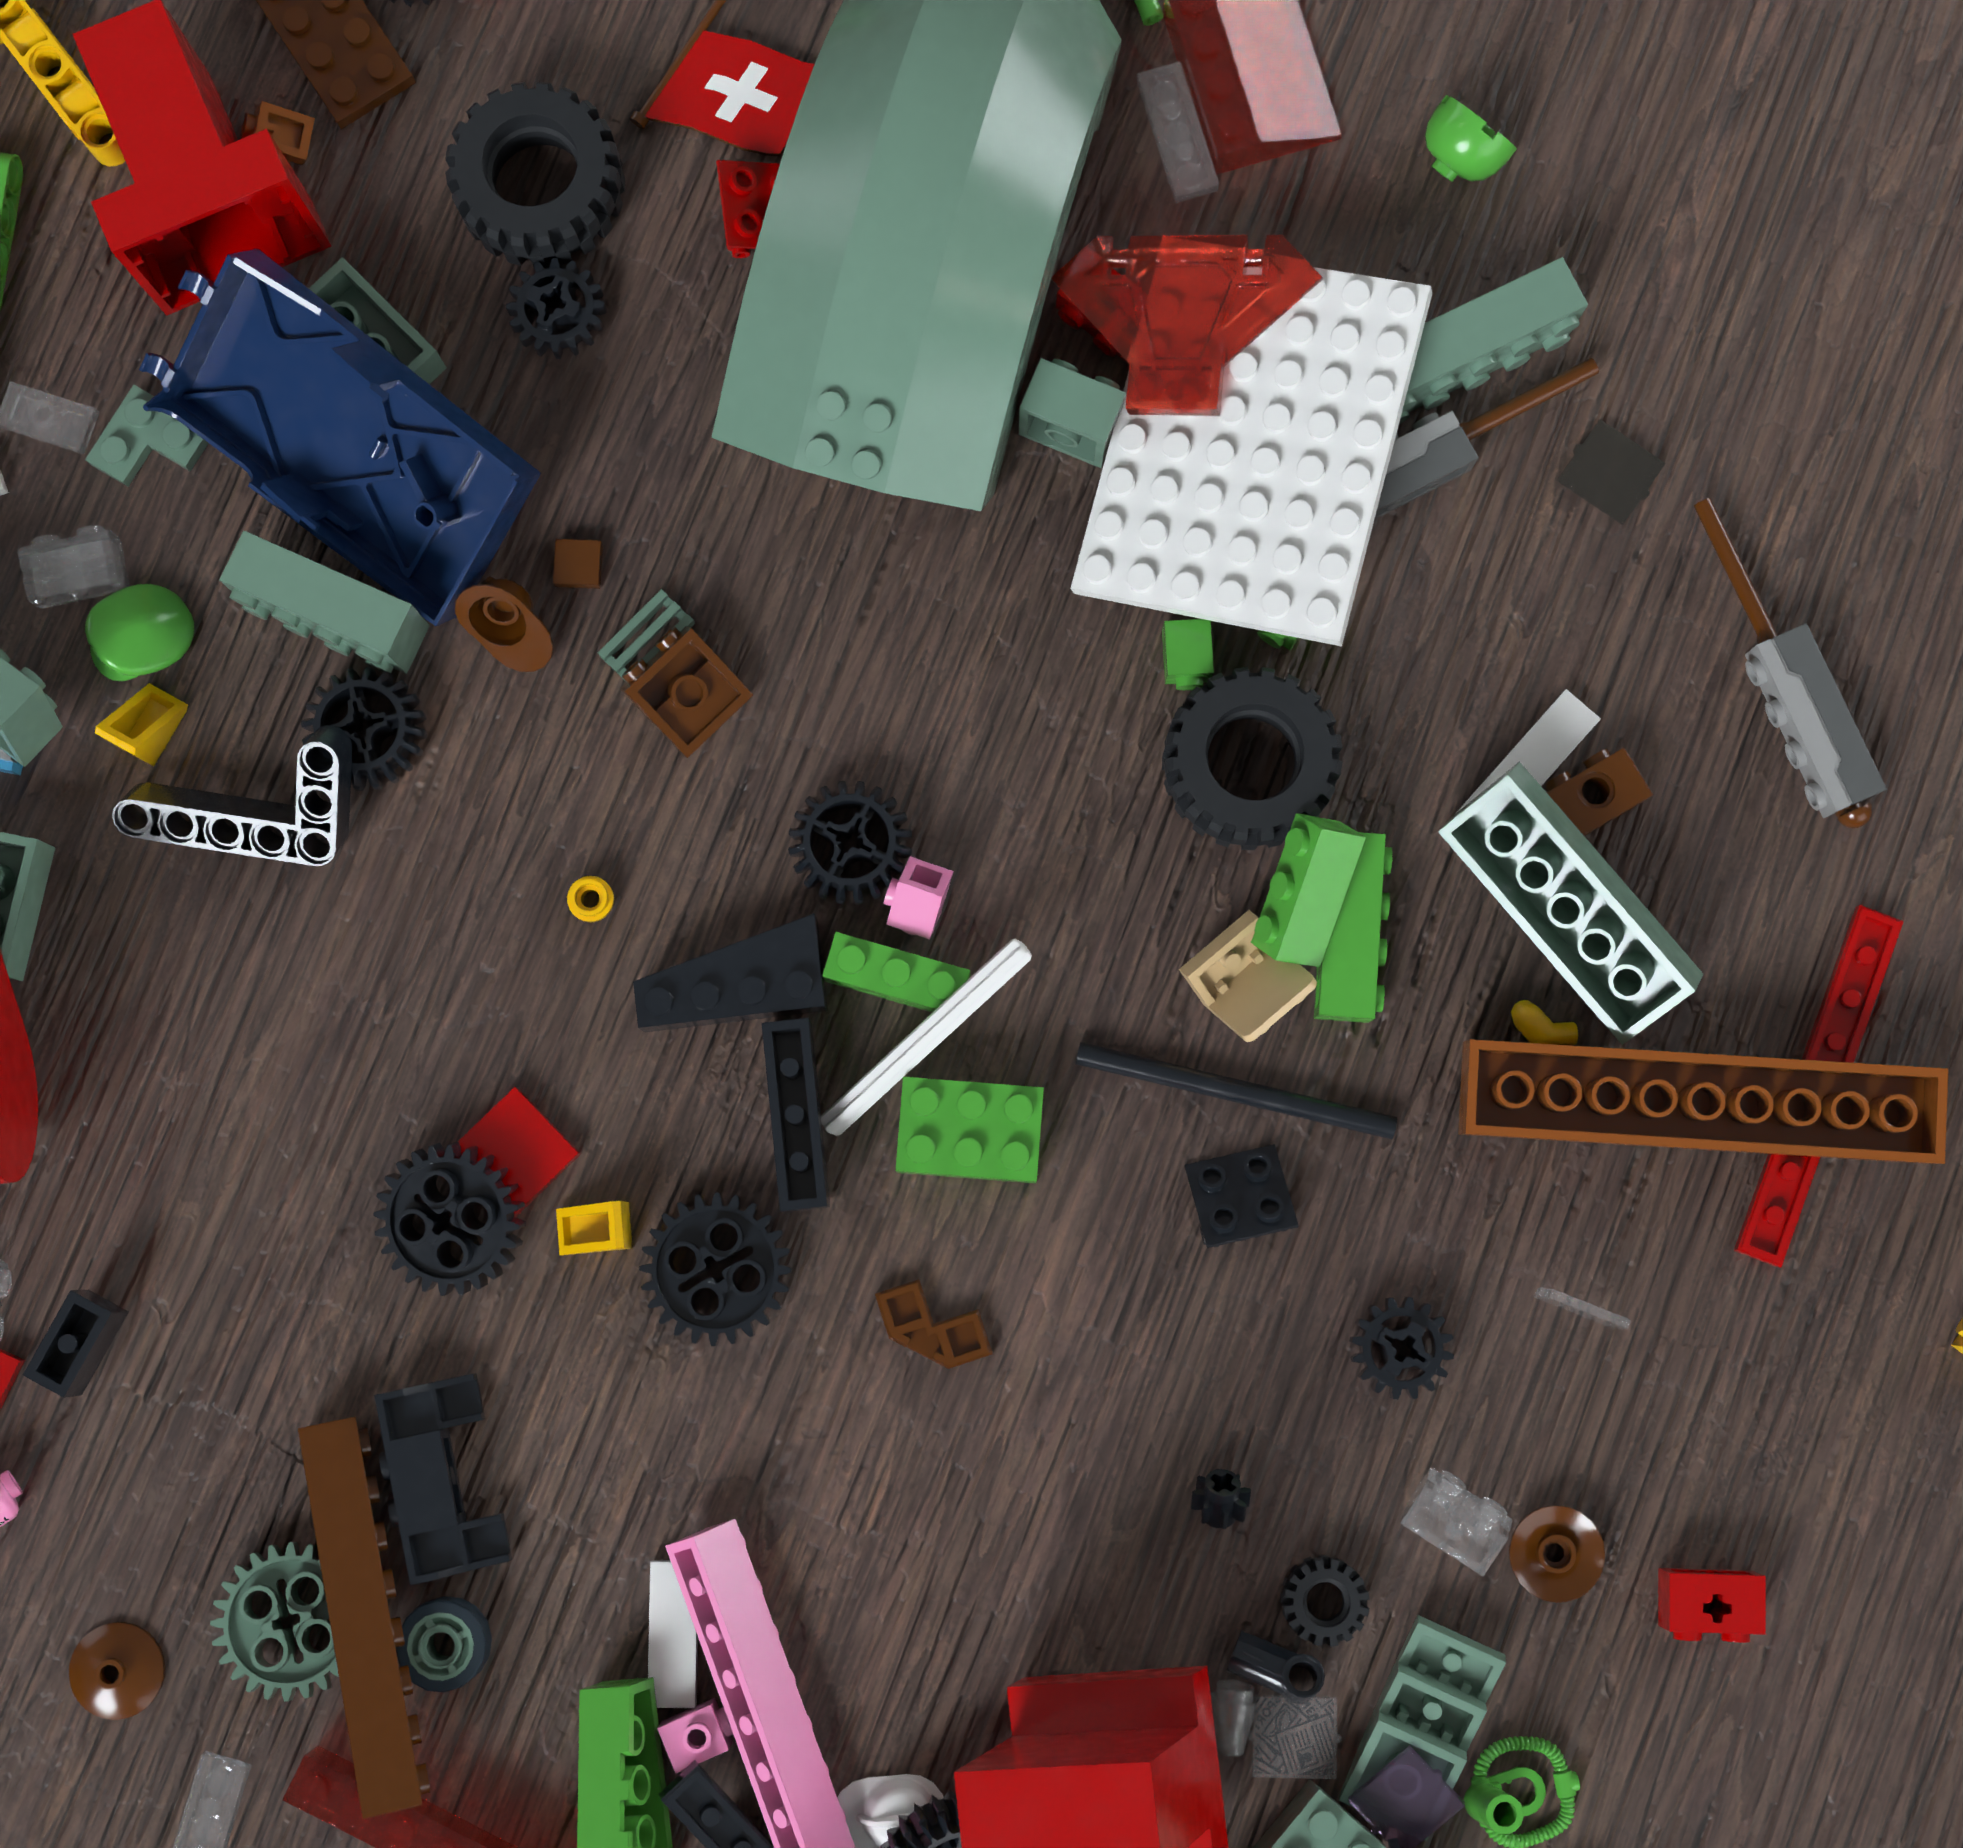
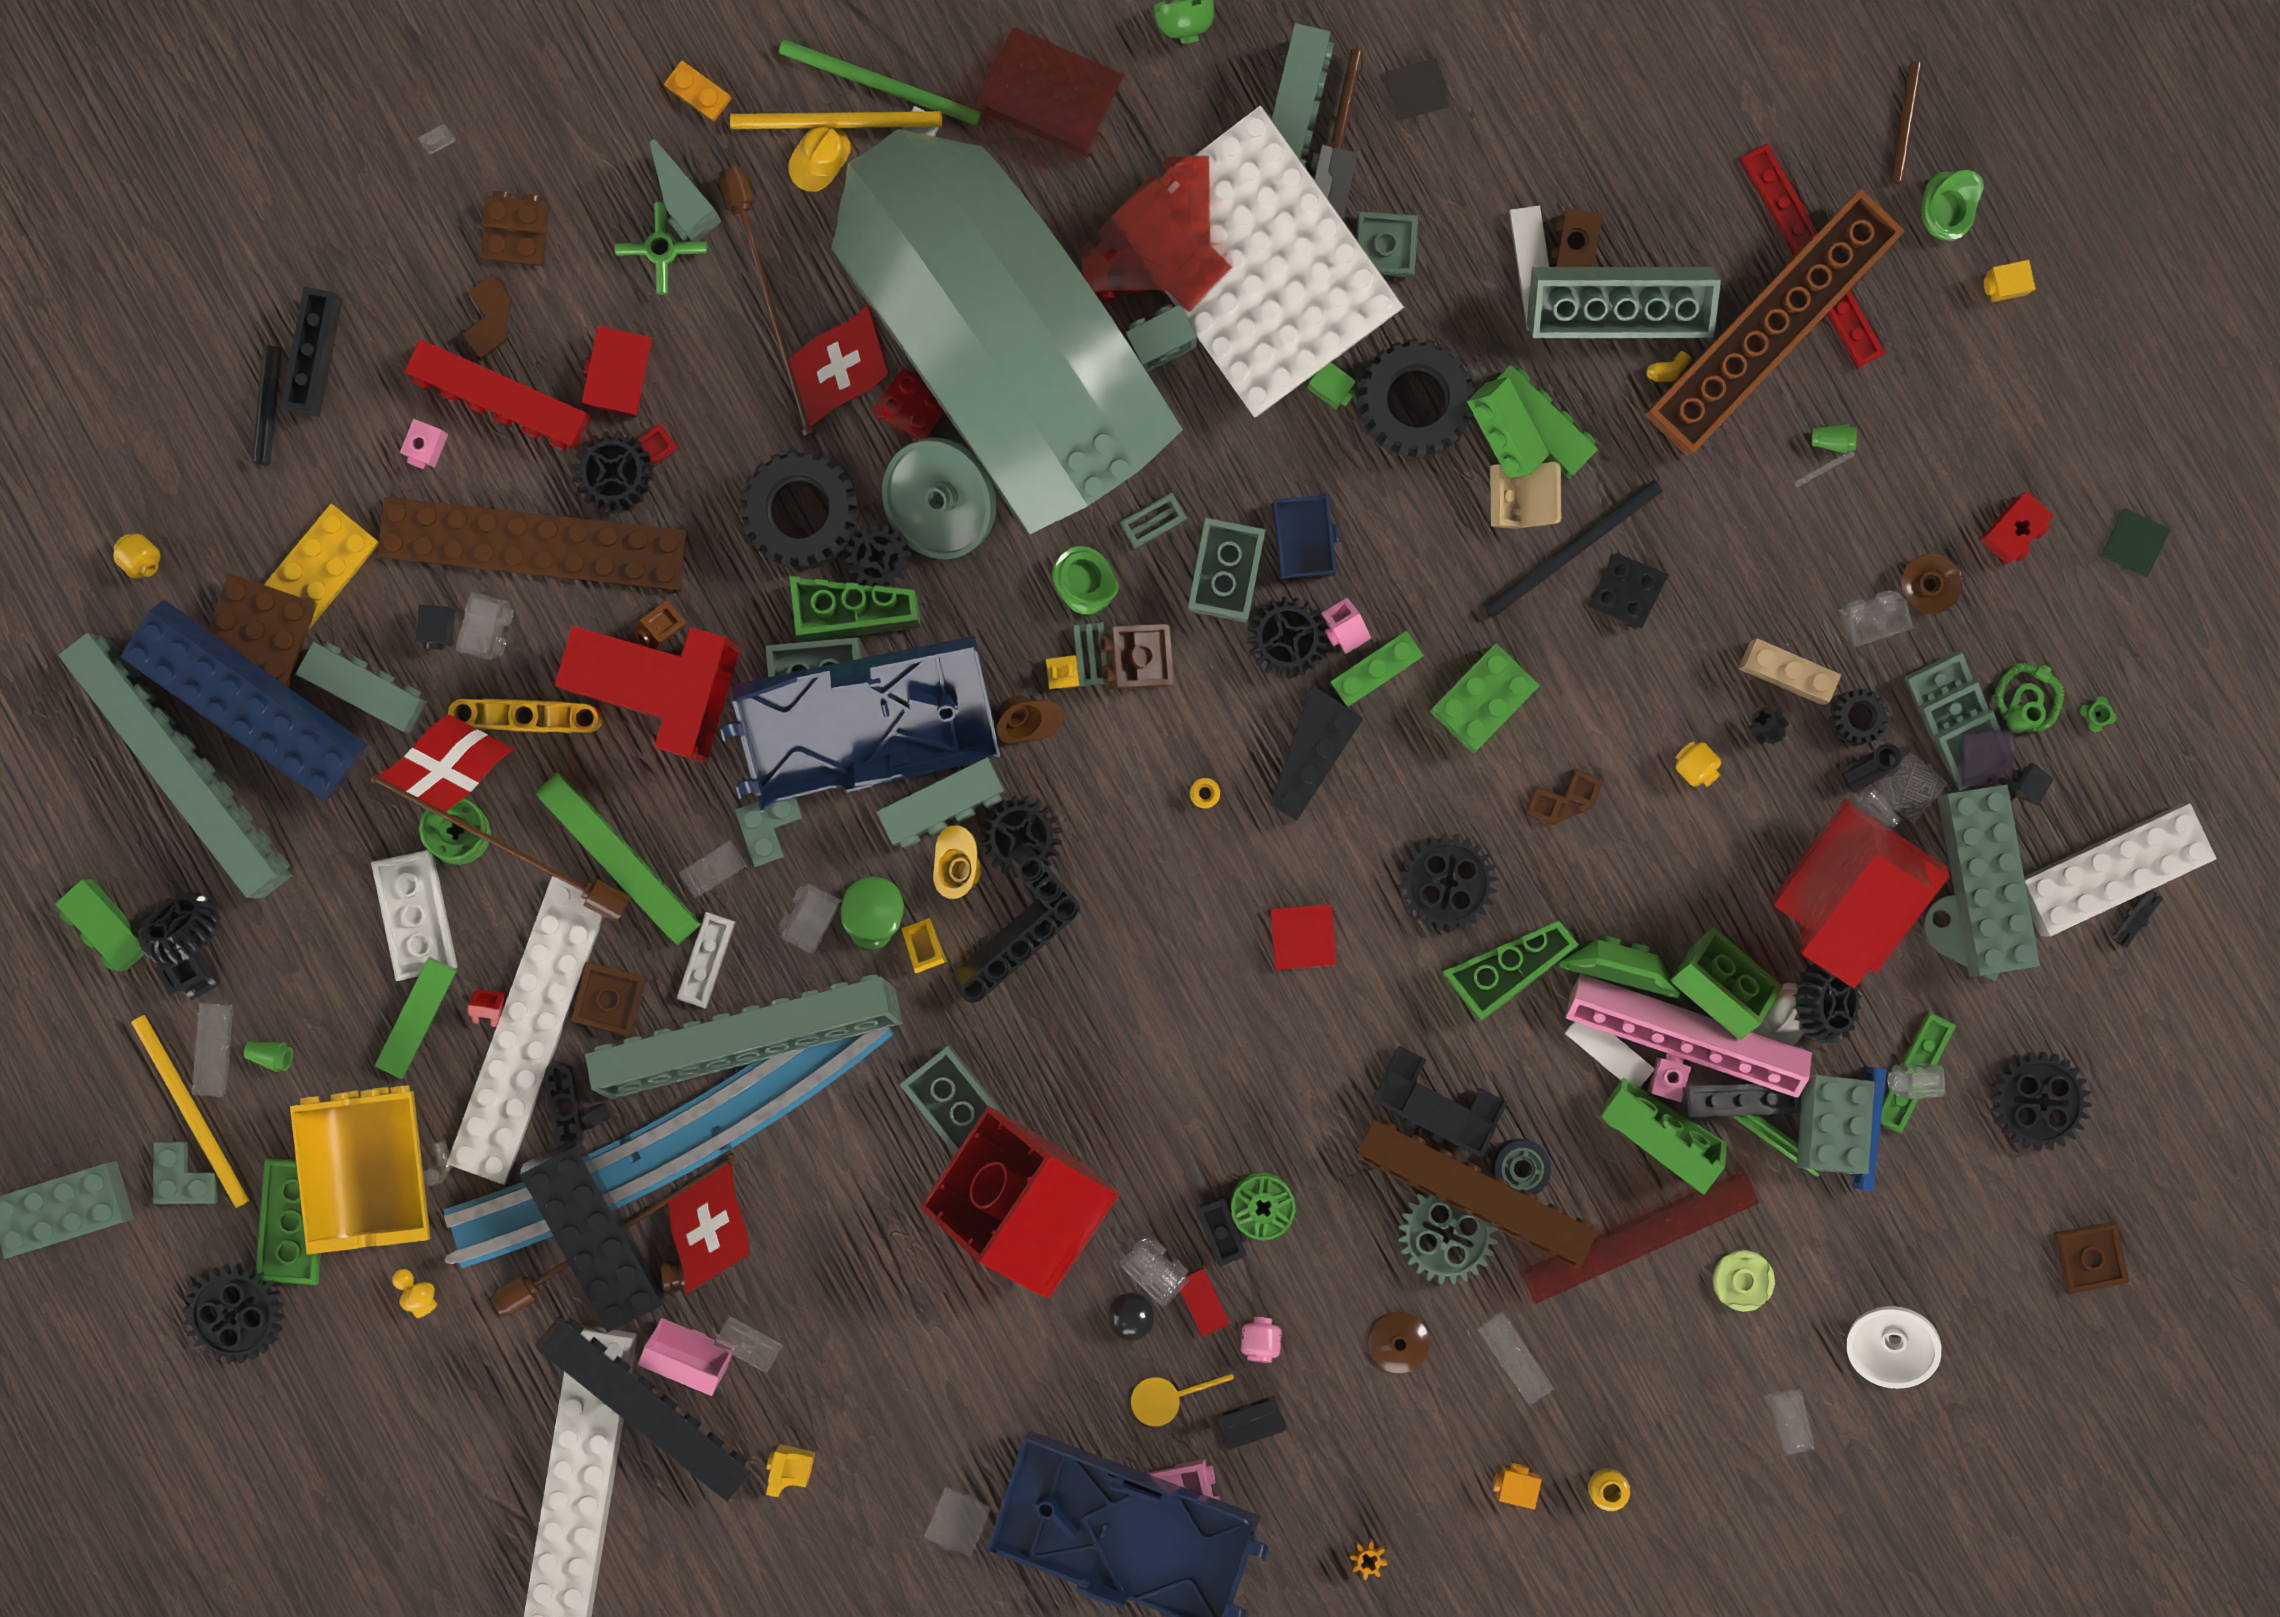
camera: 55 degrees left, 5 degrees up
black gear [373,1142,526,1296] -> none
reddish brown tile [553,539,603,589] -> none
yellow slope [556,1201,633,1255] -> none
black brick [761,1018,830,1212] -> none
white axle [821,939,1032,1136] -> none
clear plate [1136,61,1219,203] -> none
black gear [1349,1297,1454,1400] -> none
piece [1694,498,1887,828] -> none
none -> bright green wedge [789,576,921,643]
none -> sand green dish [882,438,996,559]
none -> yellow piece [933,825,981,899]
none -> yellow tile [1046,655,1080,690]
none -> bright green piece [1052,546,1119,615]
none -> sand green tile [1120,493,1187,550]
none -> sand green brick [1187,518,1266,623]
none -> bright green wheel [1229,1171,1296,1240]
none -> dark blue container [1273,494,1339,580]
none -> sand green plate [1356,212,1418,277]
none -> bright green wedge [1443,921,1578,1023]
none -> bright green wedge [1555,935,1680,998]
none -> bright green brick [1670,927,1783,1040]
none -> yellow head [1675,742,1721,787]
none -> tan brick [1738,638,1841,705]
none -> bright green cone [1812,424,1857,454]
none -> clear green piece [2101,508,2170,578]

